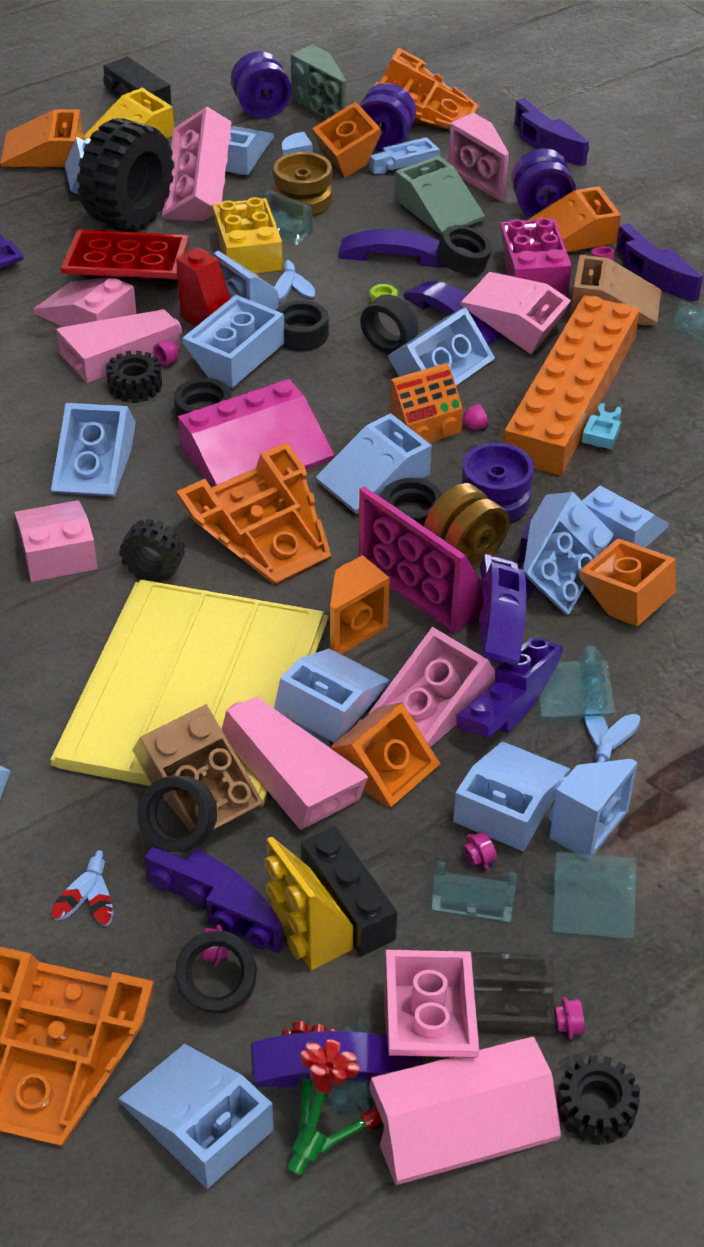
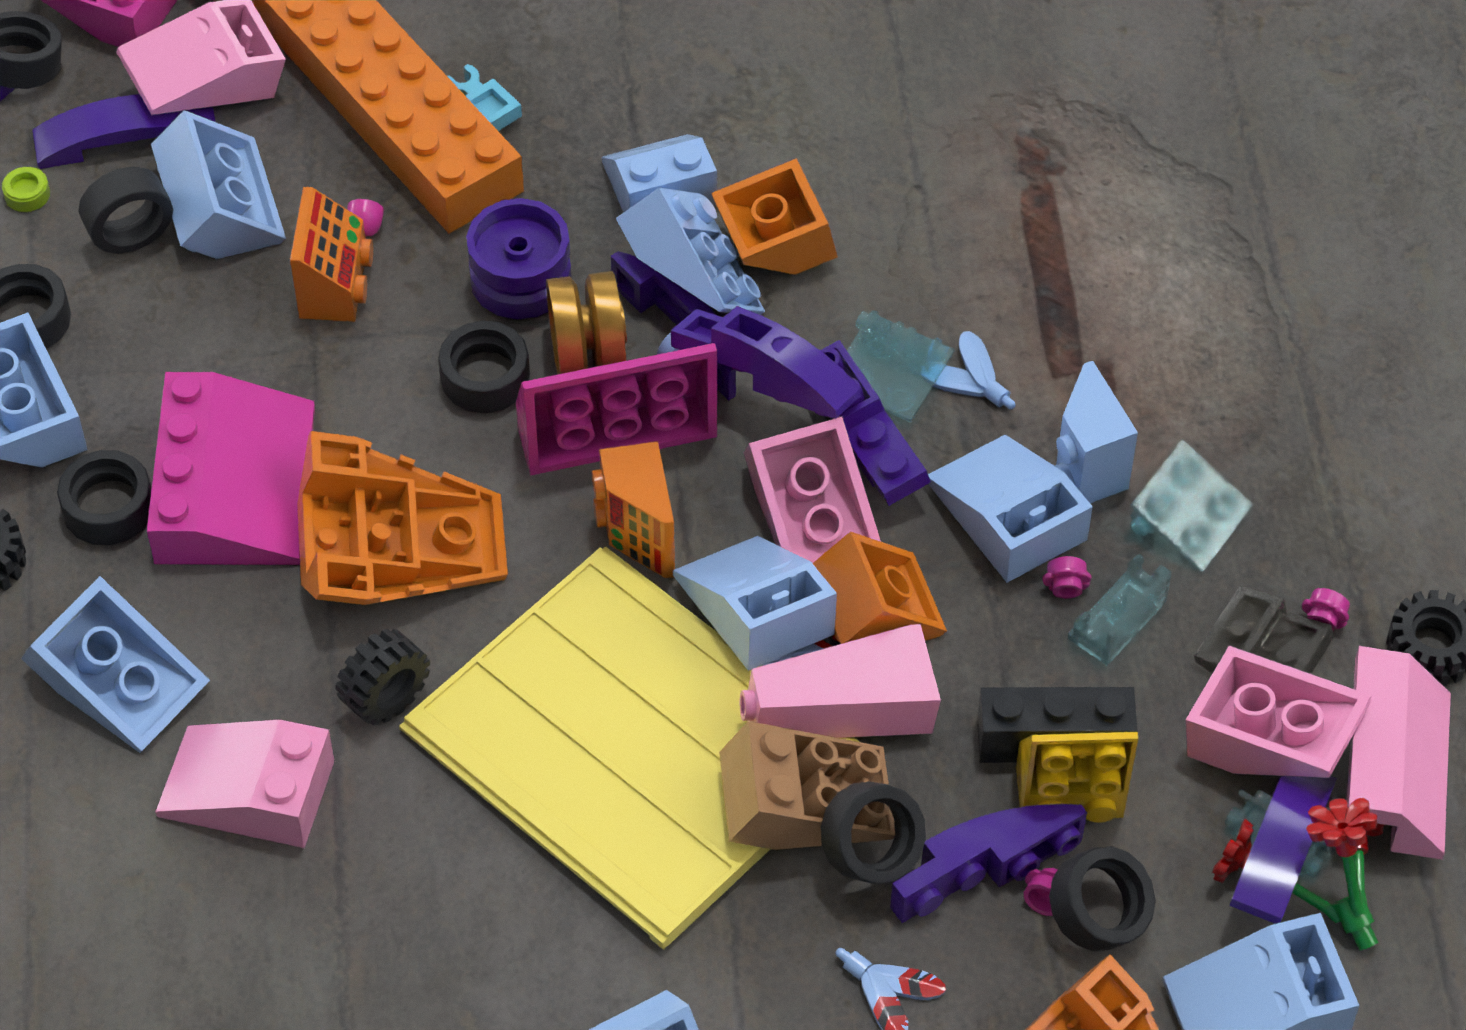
camera: 60 degrees left, 10 degrees up
light blue slope [316,413,432,514] -> none

